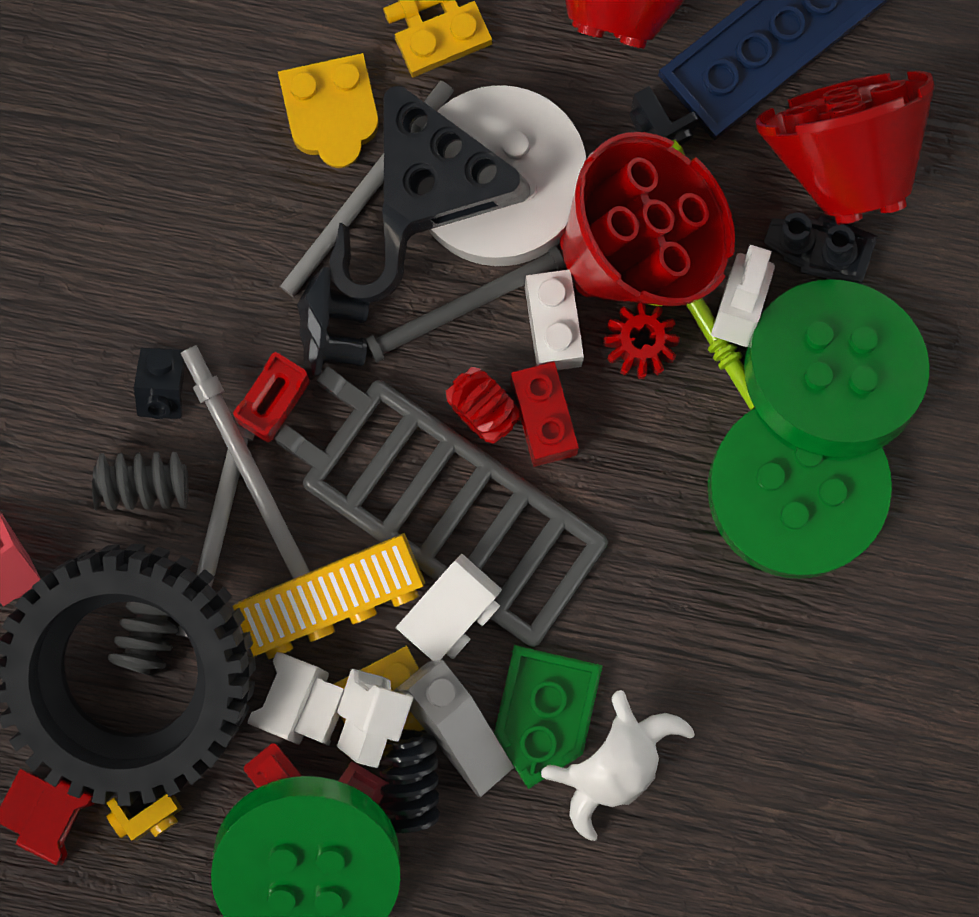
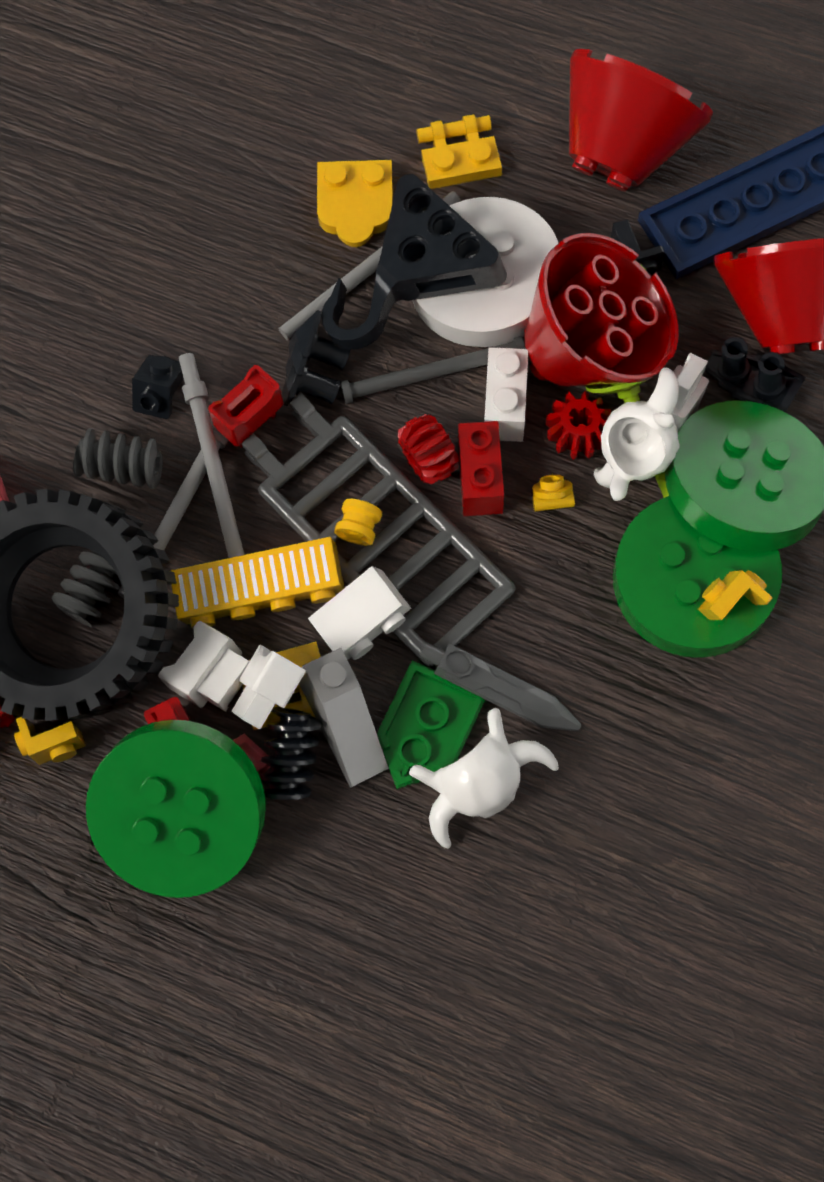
camera: 20 degrees right, 10 degrees down
none -> yellow wheel [334,499,382,546]
none -> dark grey piece [419,642,581,731]
none -> yellow plate [532,474,575,512]
none -> white piece [594,368,680,501]
none -> yellow bracket [698,570,773,620]

